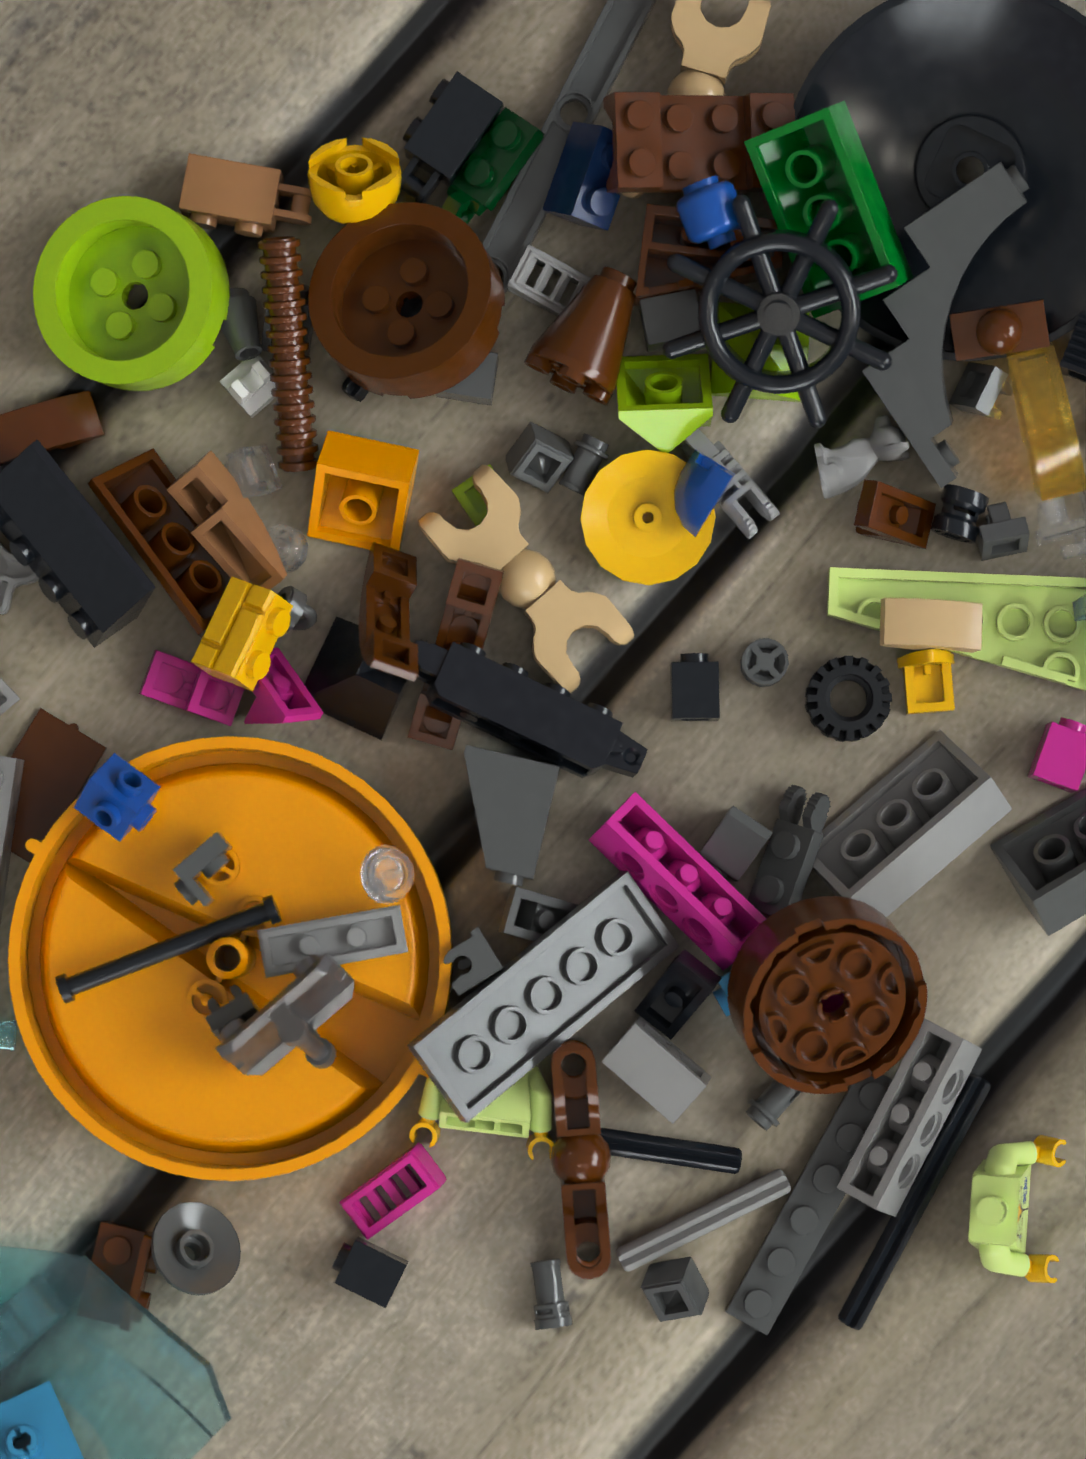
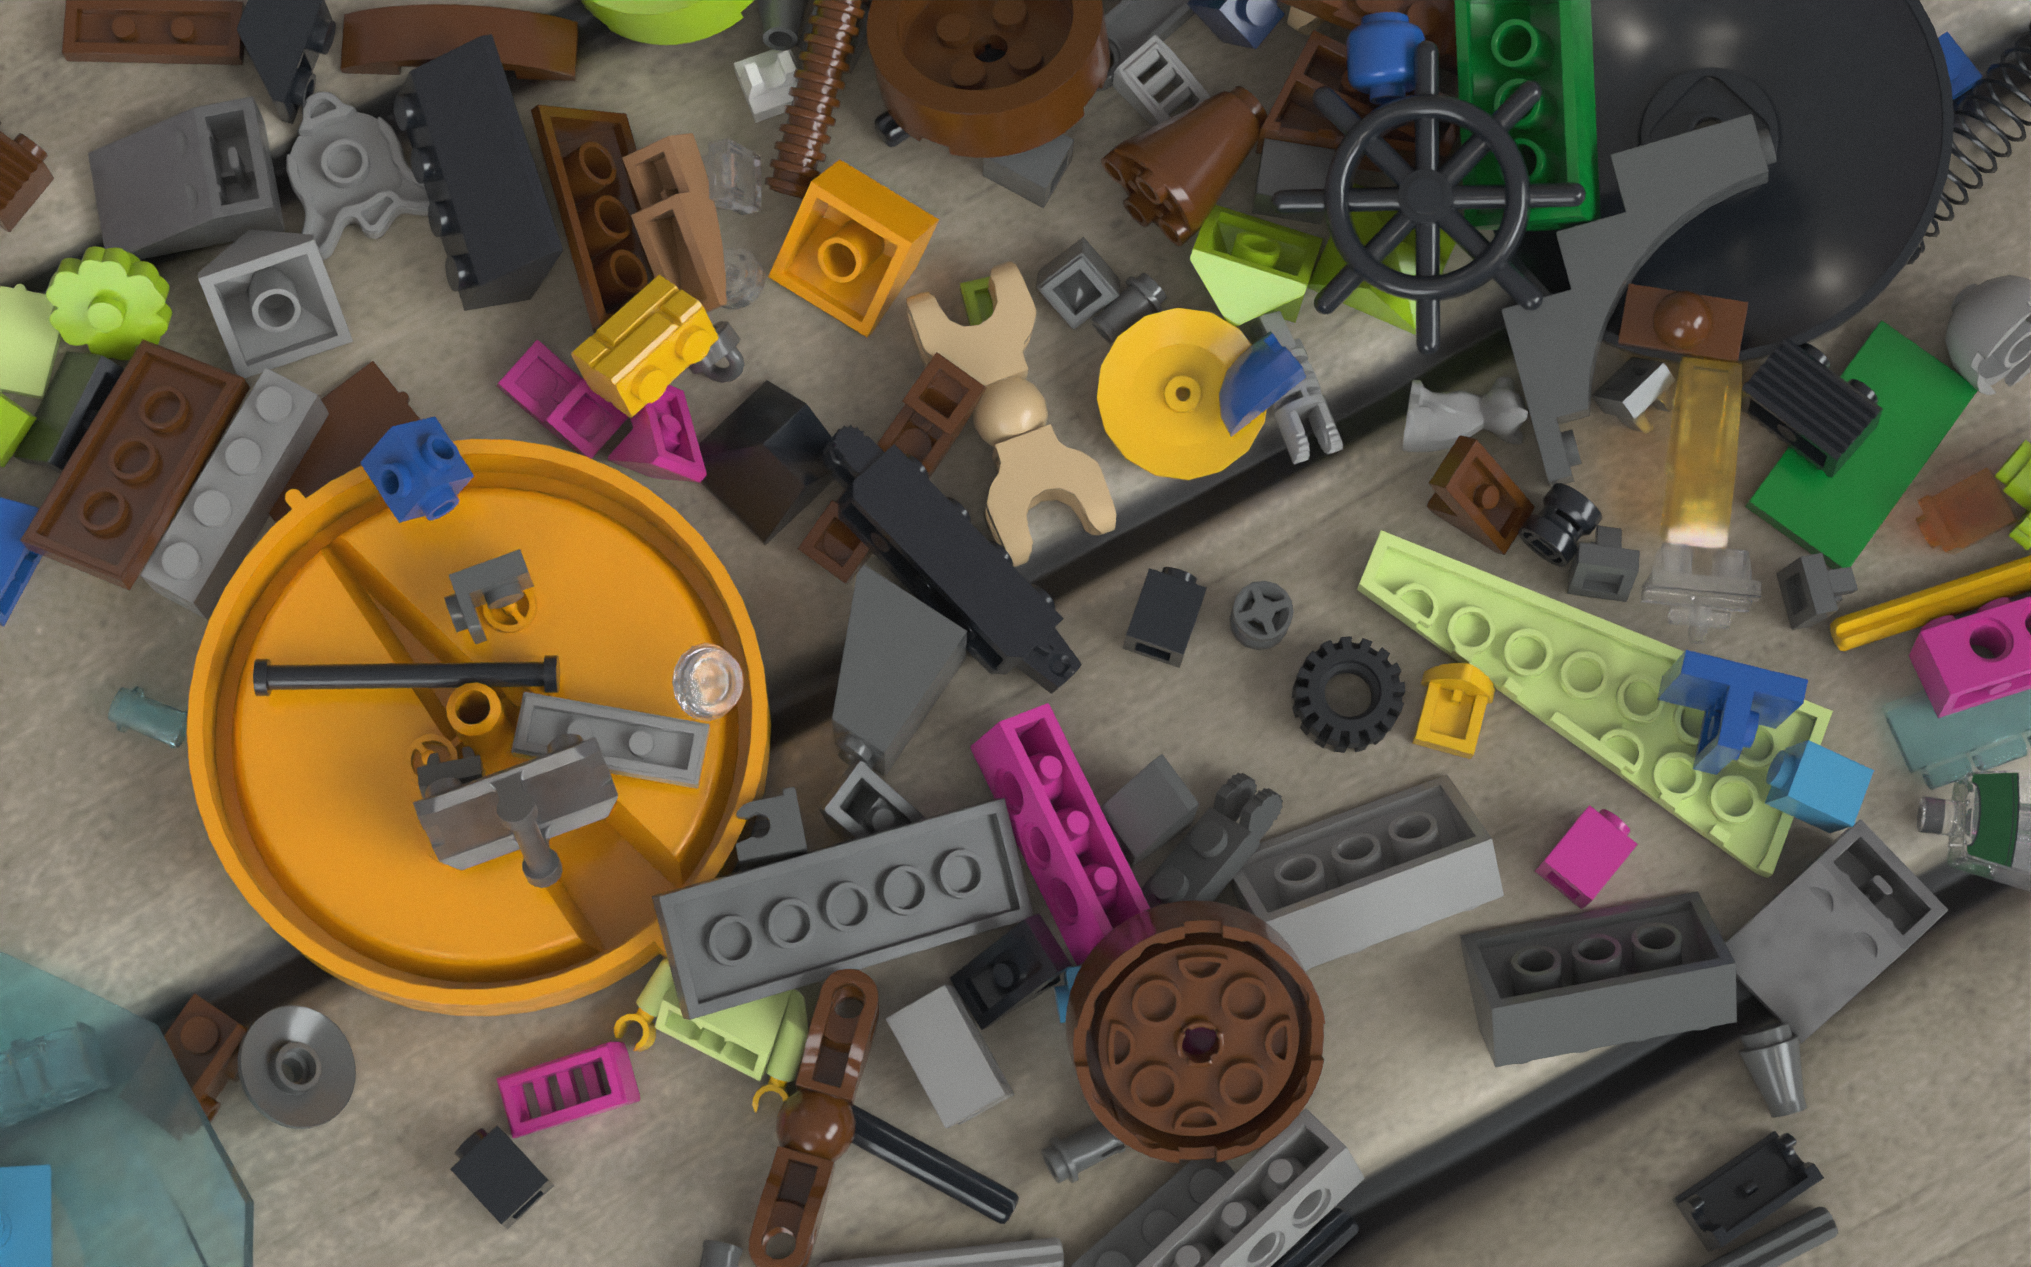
camera: 10 degrees right, 10 degrees down
reddish brown slope [359,542,418,682] -> none
tan slope [880,598,983,653] -> none

